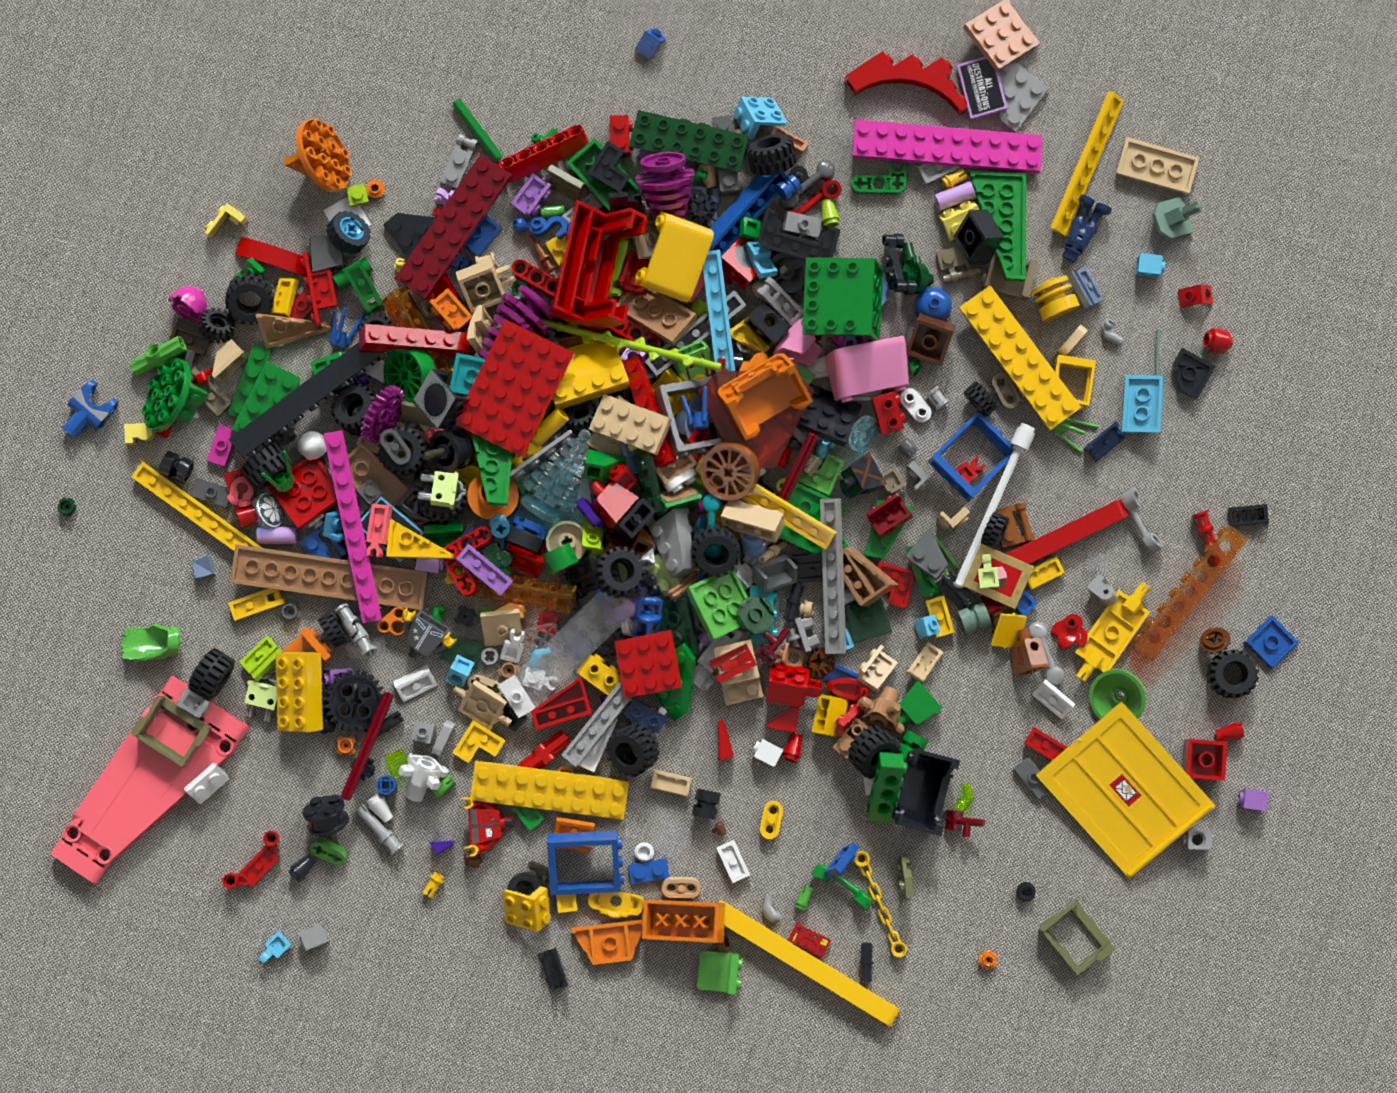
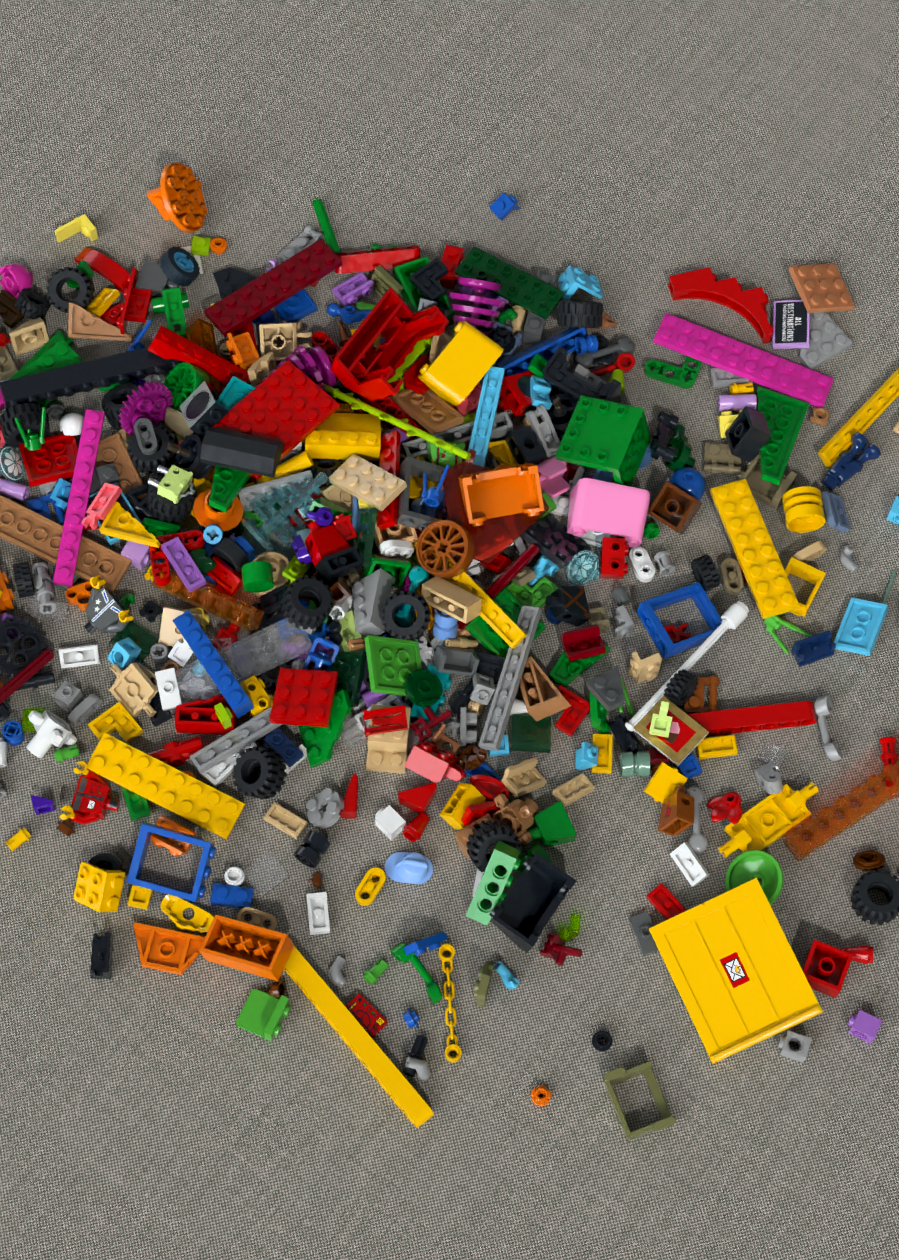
camera: 20 degrees right, 20 degrees down
none -> blue brick [172,610,254,718]
none -> black piece [200,427,285,478]
none -> lime plate [214,703,233,729]
none -> light grey plate [306,788,344,828]
none -> dark purple plate [307,507,333,526]
none -> light blue piece [385,852,433,884]
none -> blue plate [402,1009,420,1029]
none -> light grey arm [406,1057,431,1081]
none -> light grey bracket [470,672,495,705]
none -> medium azure arm [493,961,519,990]
none -> medium nougat plate [810,408,831,427]

